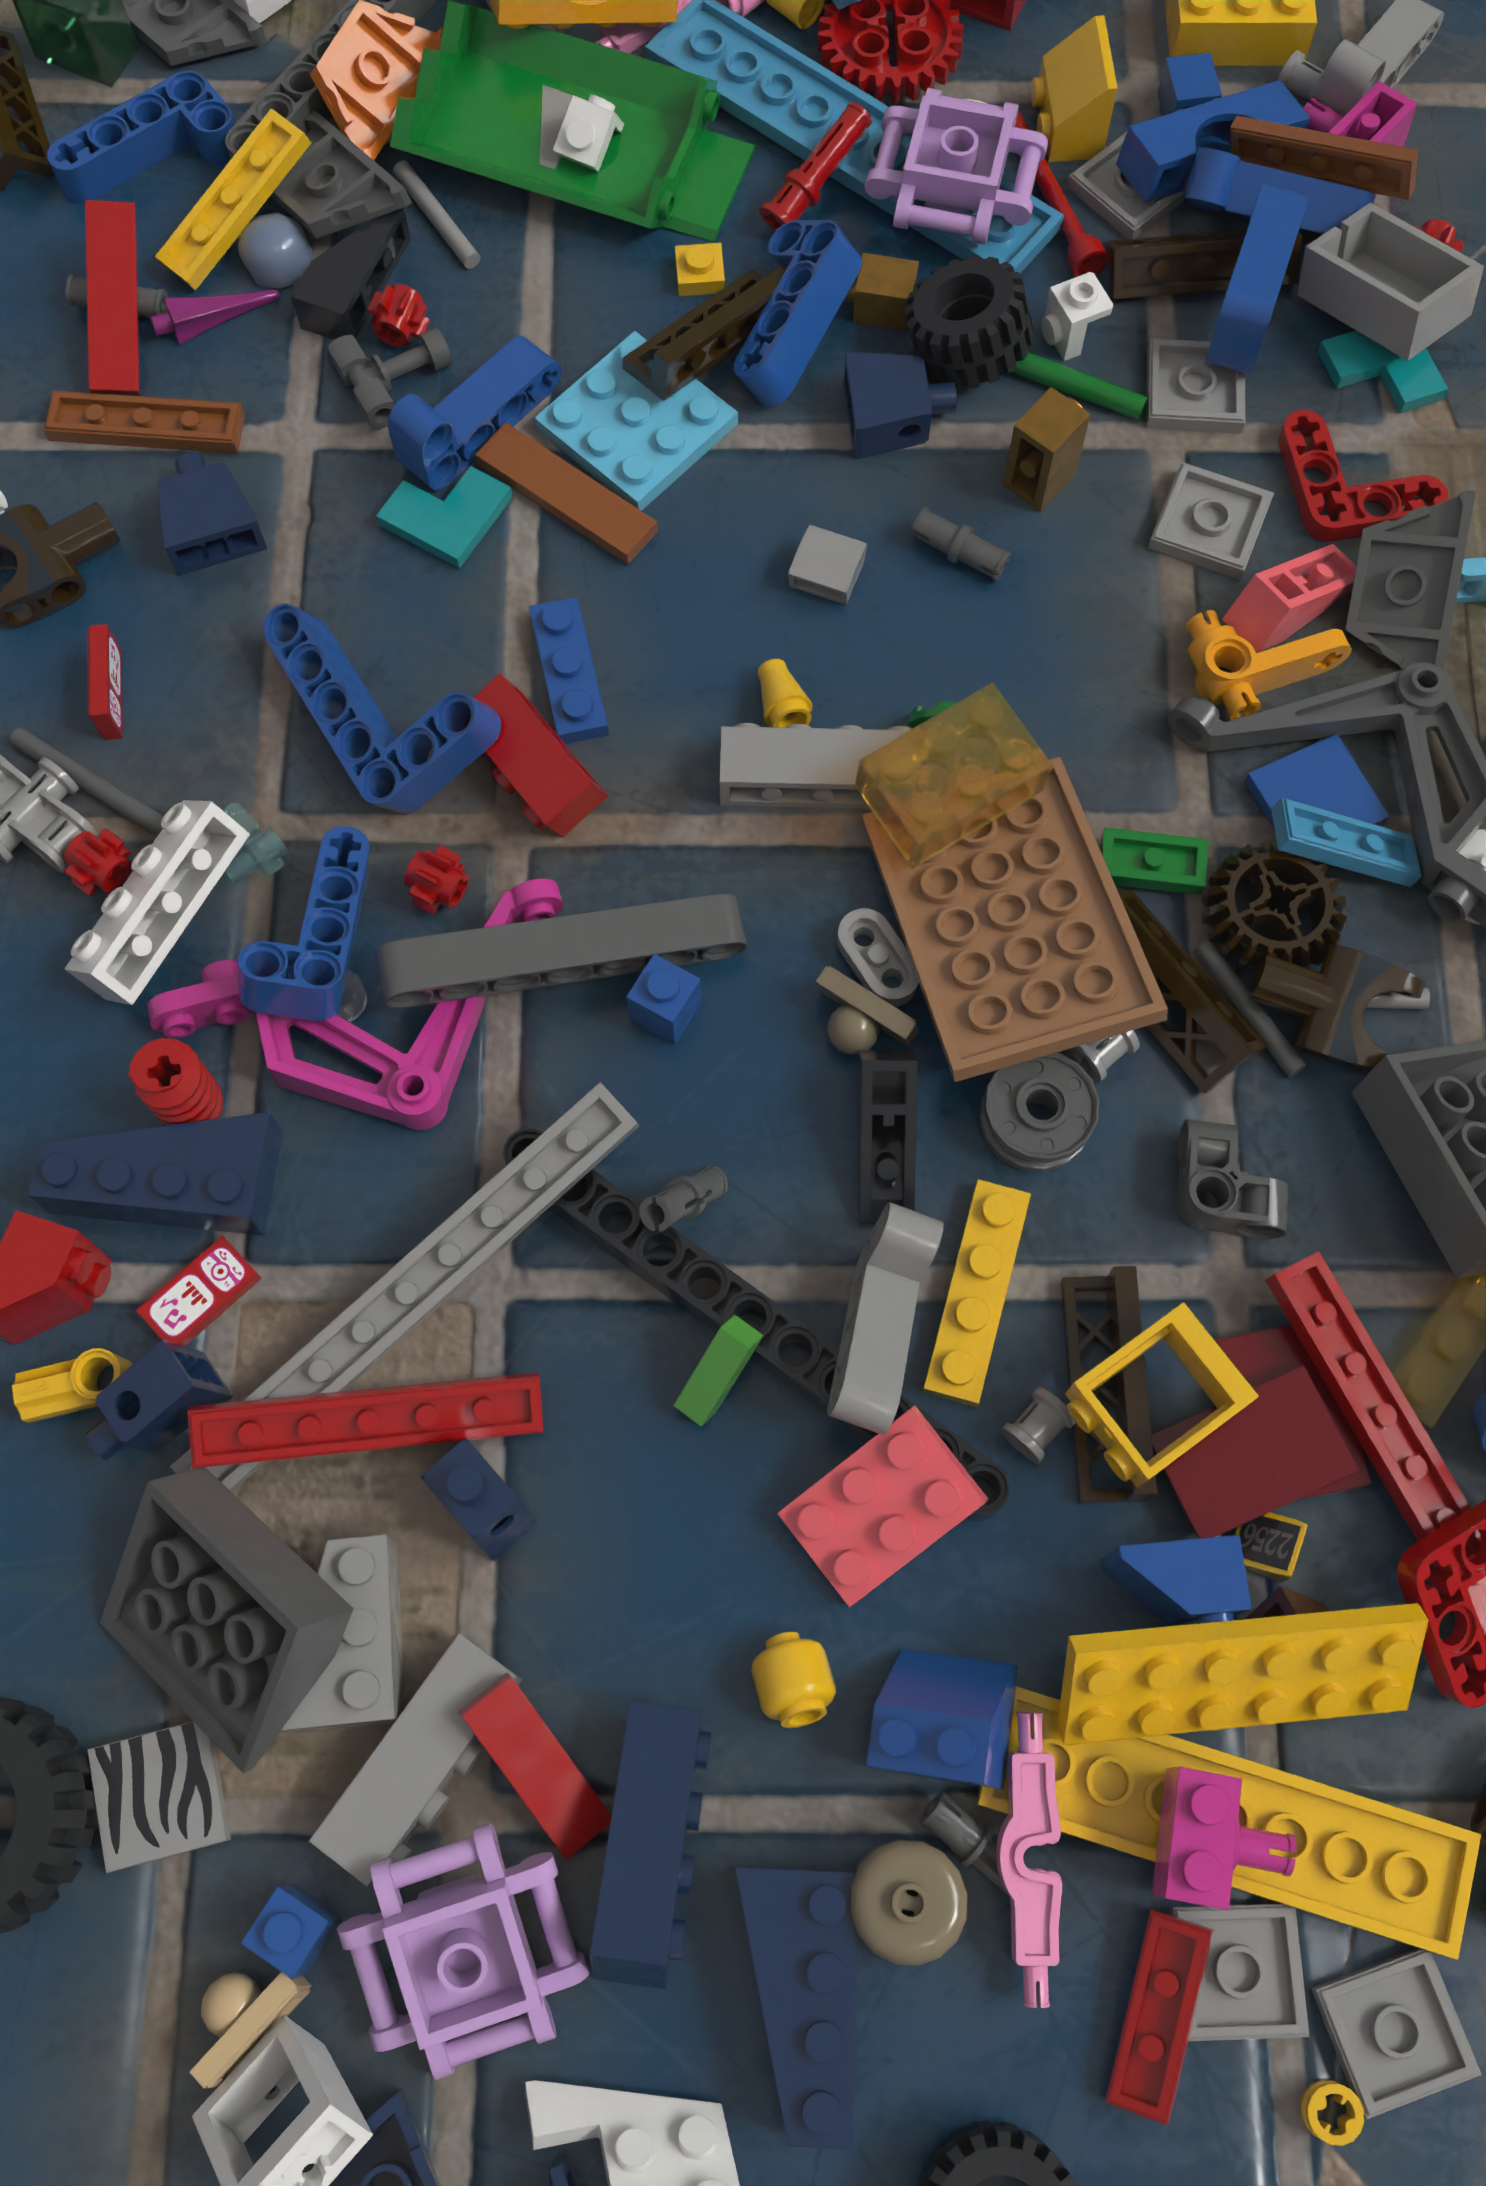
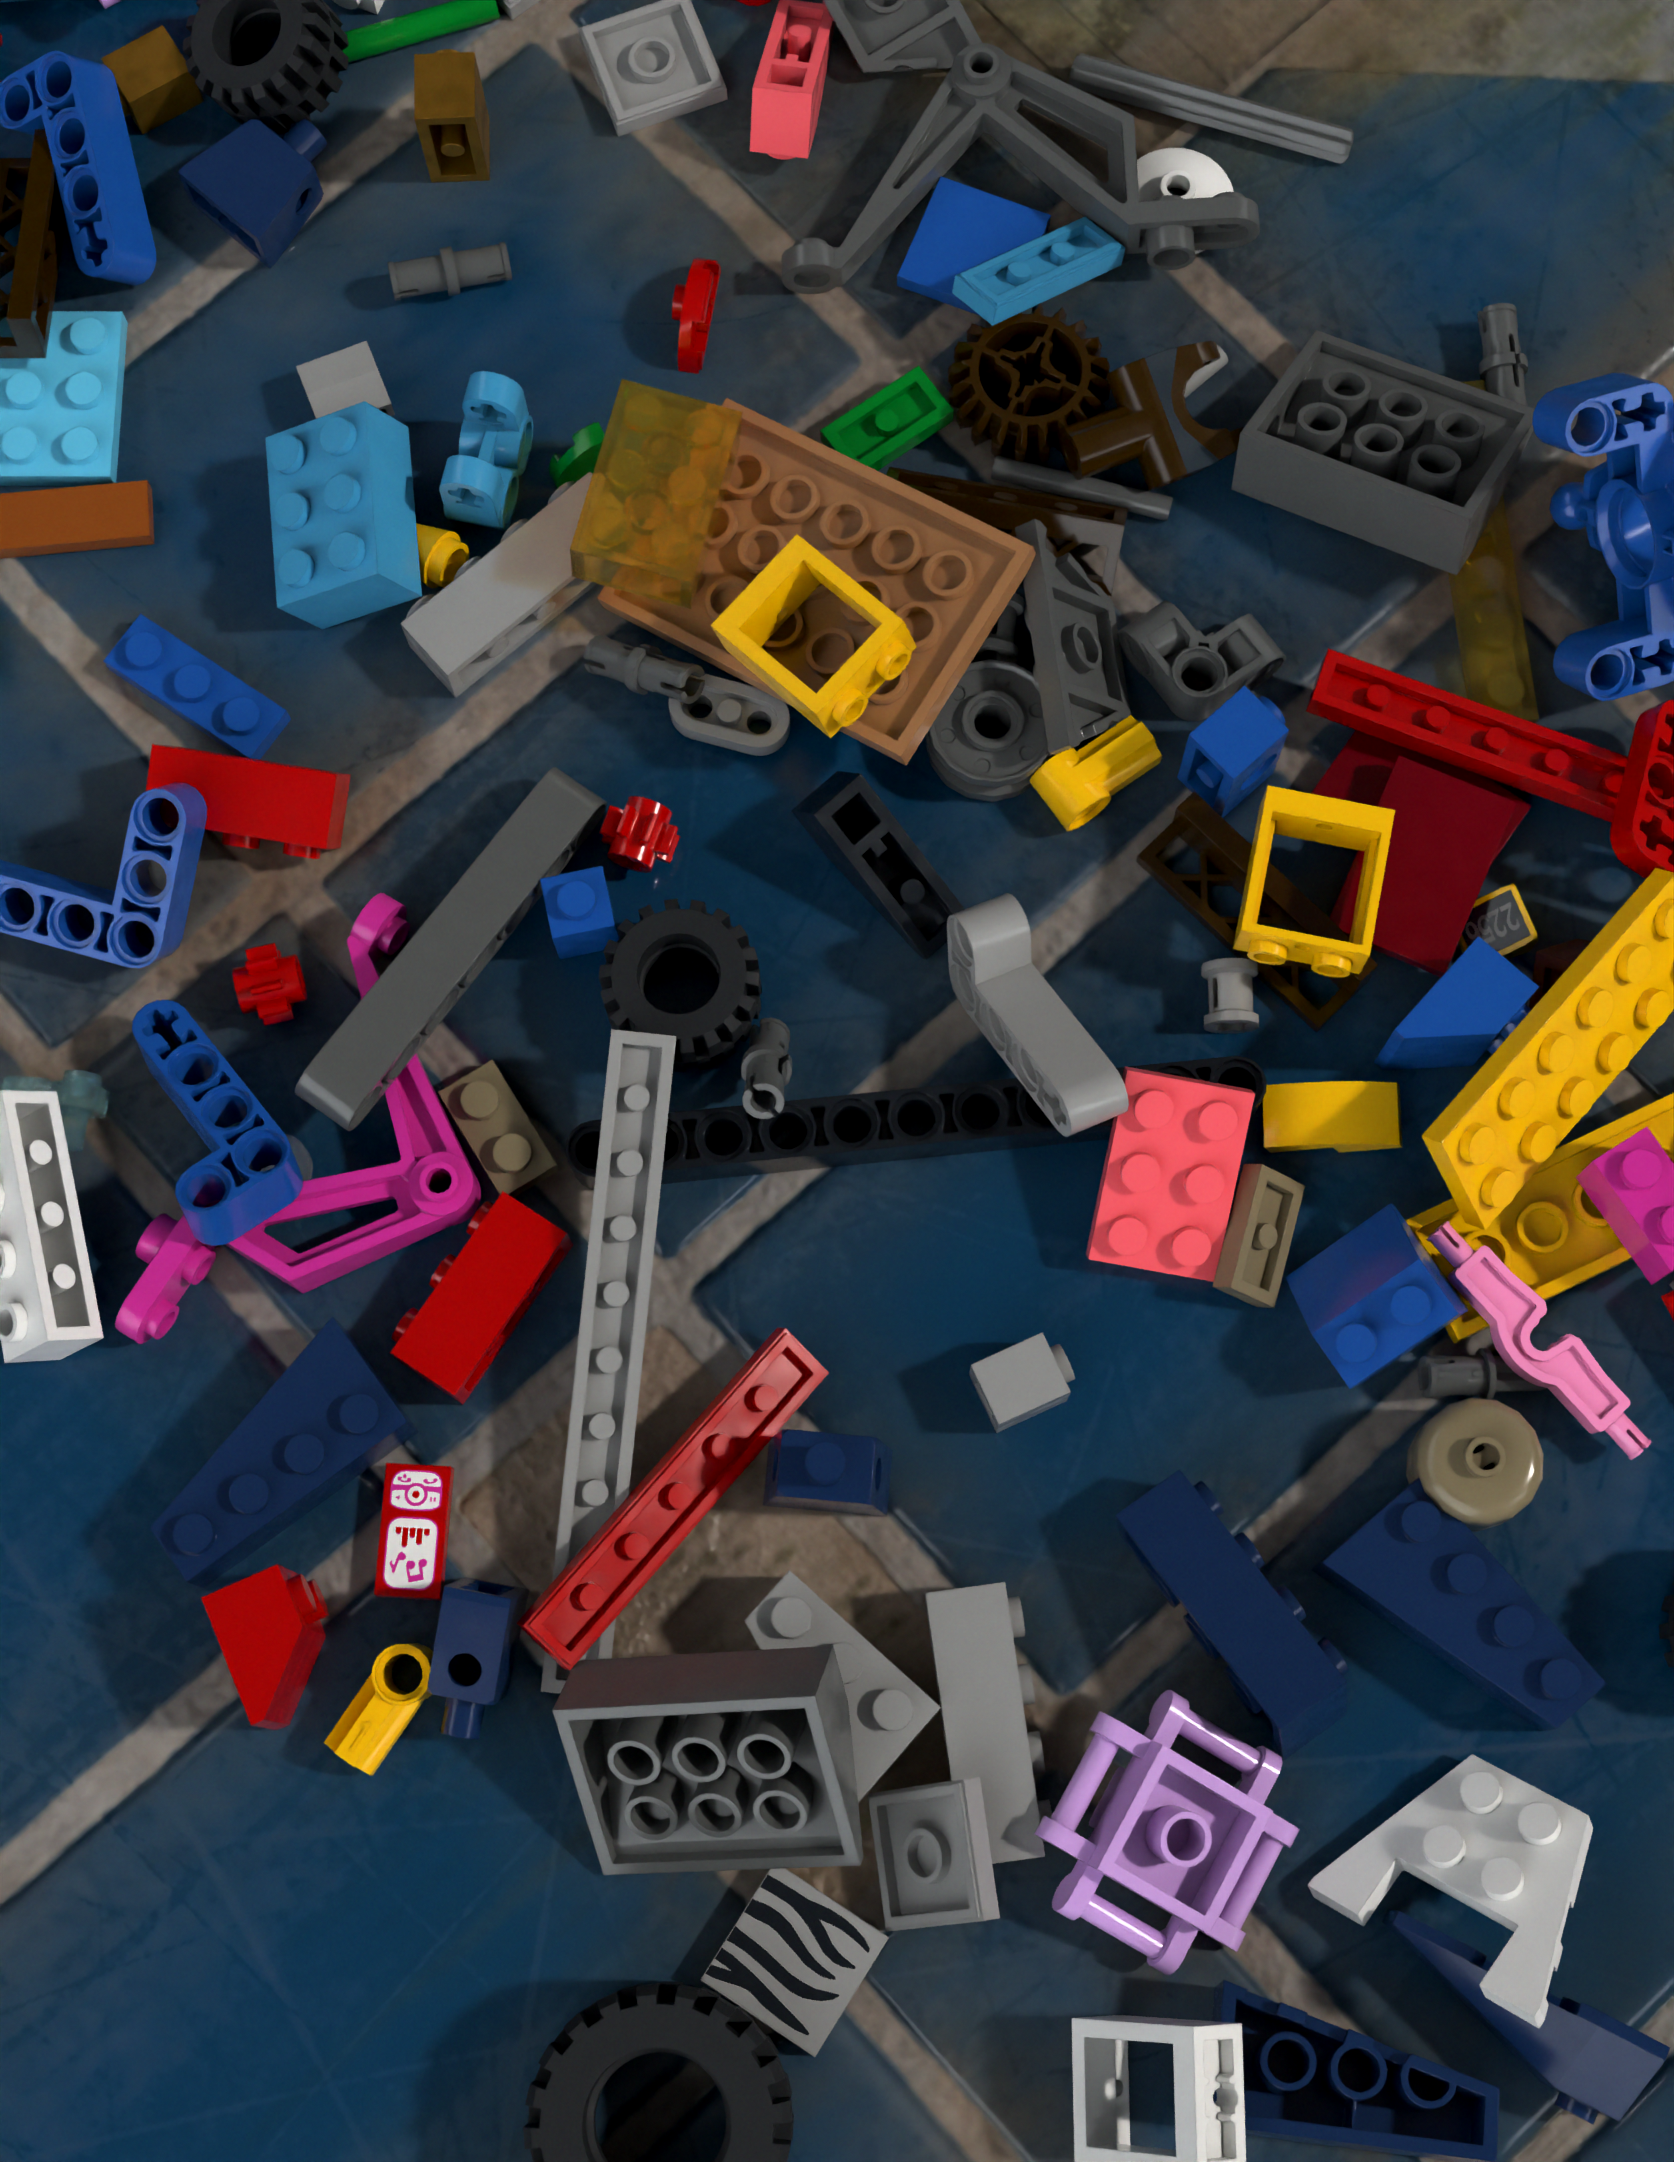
camera: 40 degrees left, 5 degrees up
red piece [128,1038,224,1126] -> none
tan tile [190,1972,312,2089] -> none
blue brick [241,1884,342,1979] -> none
red tile [458,1672,612,1860] -> none
bright green piece [673,1315,764,1427] -> none
yellow head [751,1632,836,1728] -> none
dark tan tile [816,966,918,1054] -> none
yellow plate [922,1179,1031,1408] -> none
light orange piece [1186,610,1352,720] -> none
none -> dark azure brick [265,401,422,629]
none -> red brick [390,1191,573,1404]
none -> dark tan plate [438,1059,559,1198]
none -> dark azure piece [439,371,534,530]
none -> dark grey pin [584,635,705,704]
none -> red gear [599,796,680,873]
none -> black tyre [599,899,762,1072]
none -> red plate [672,257,721,374]
none -> yellow window [710,534,917,738]
none -> light grey tile [868,1777,1000,1932]
none -> light grey brick [969,1332,1075,1433]
none -> dark grey wing [1015,519,1131,755]
none -> yellow piece [1030,715,1162,831]
none -> blue brick [1177,685,1289,818]
none -> dark tan plate [1212,1164,1305,1308]
none -> yellow slope [1263,1081,1402,1153]

